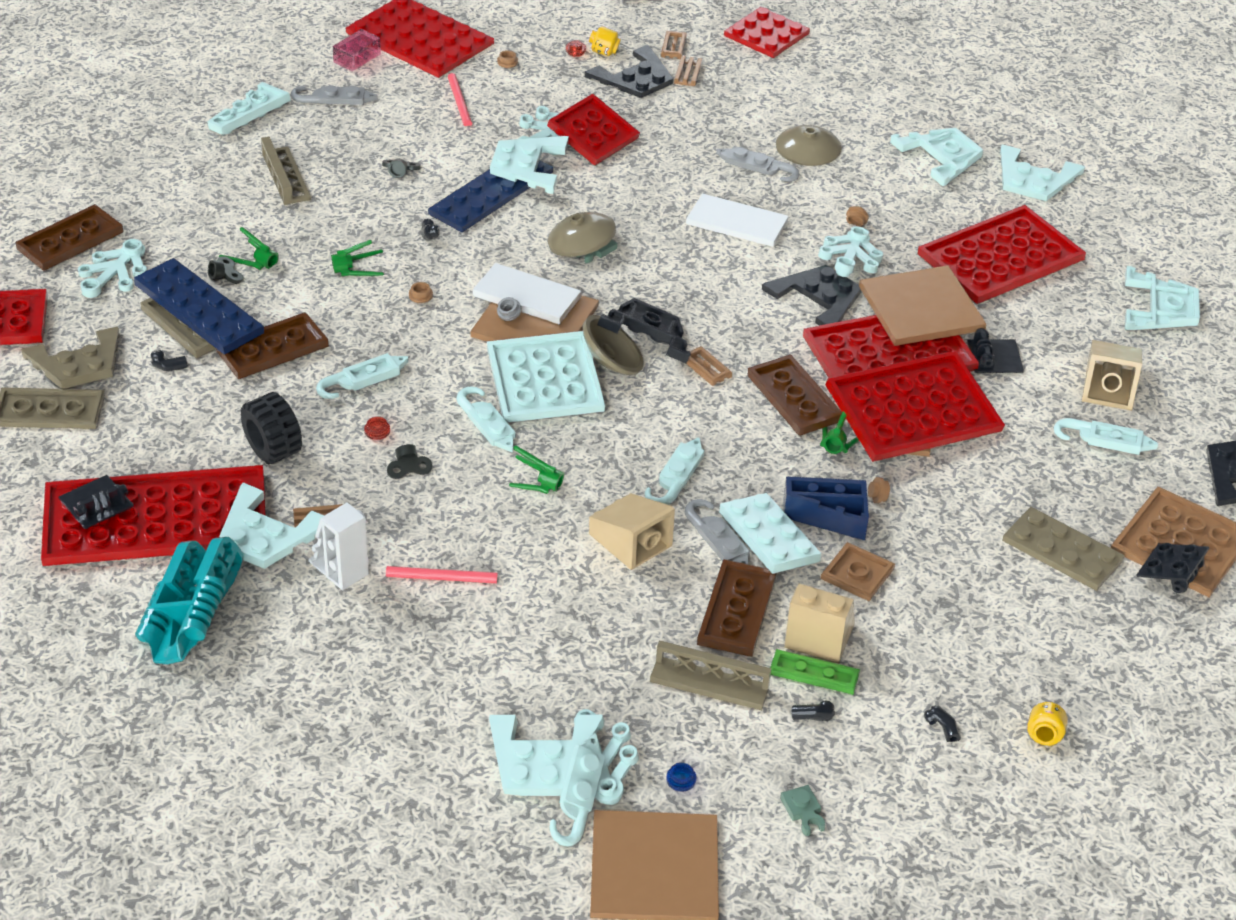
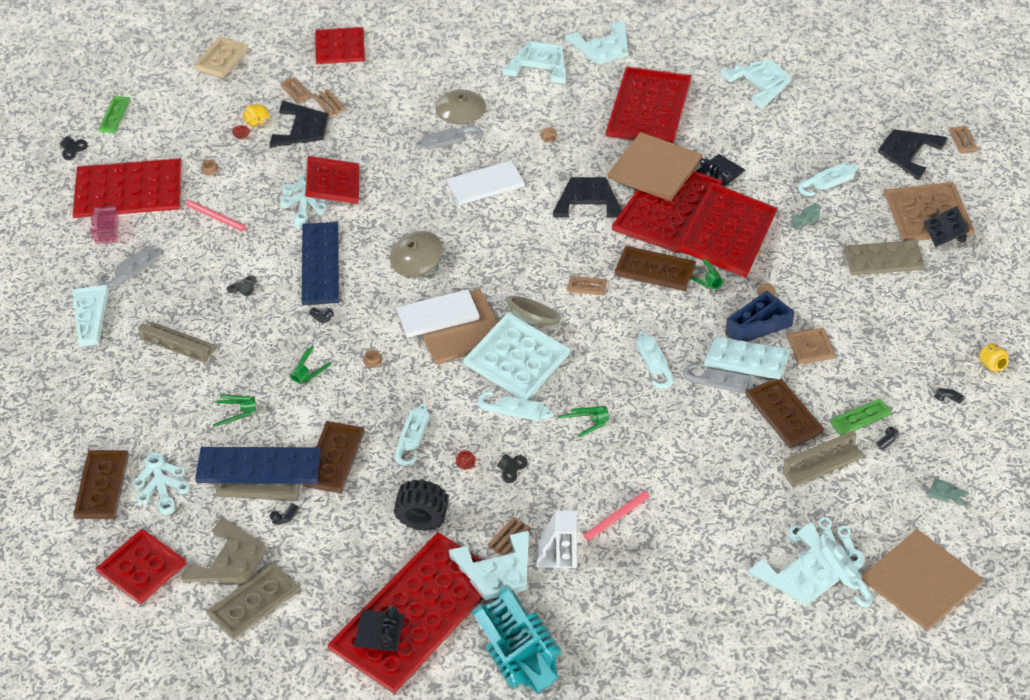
camera: 40 degrees left, 5 degrees up
pearl dark grey piece [208,257,244,284] -> none
light aqua wing [490,136,569,194] -> none
light grey plate [497,297,522,321] -> none
tan slope [589,493,675,570] -> none
black wing [597,298,691,364] -> none
clear blue plate [666,762,697,792] -> none
tan slope [784,583,855,664] -> none
light aqua plant [818,226,883,277] -> none
tan slope [1082,340,1143,411] -> none
none -> sand green plate [791,203,821,230]

